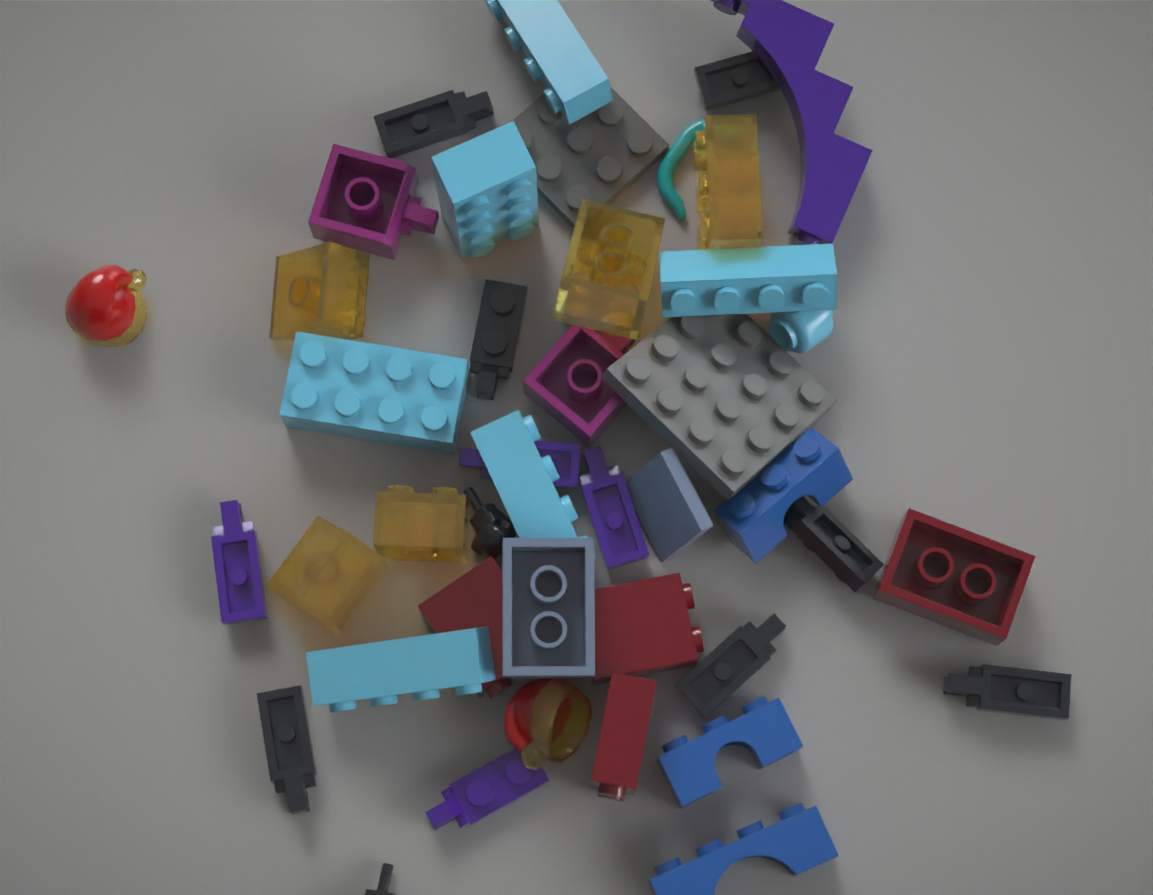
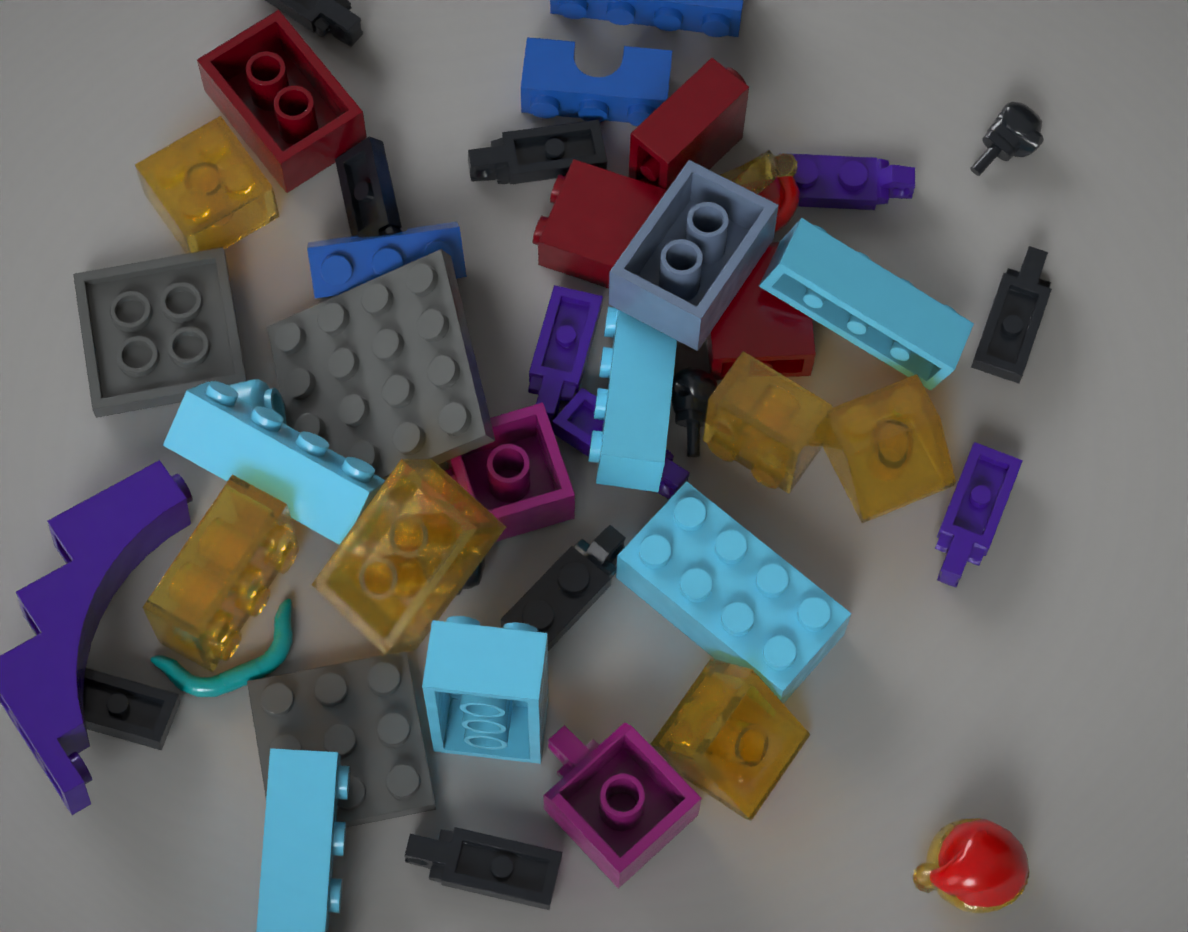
camera: 150 degrees left, 10 degrees down
sand blue tile [626,448,713,563] -> none
none -> dark grey plate [73,247,247,418]
none -> clear yellow brick [135,116,280,254]

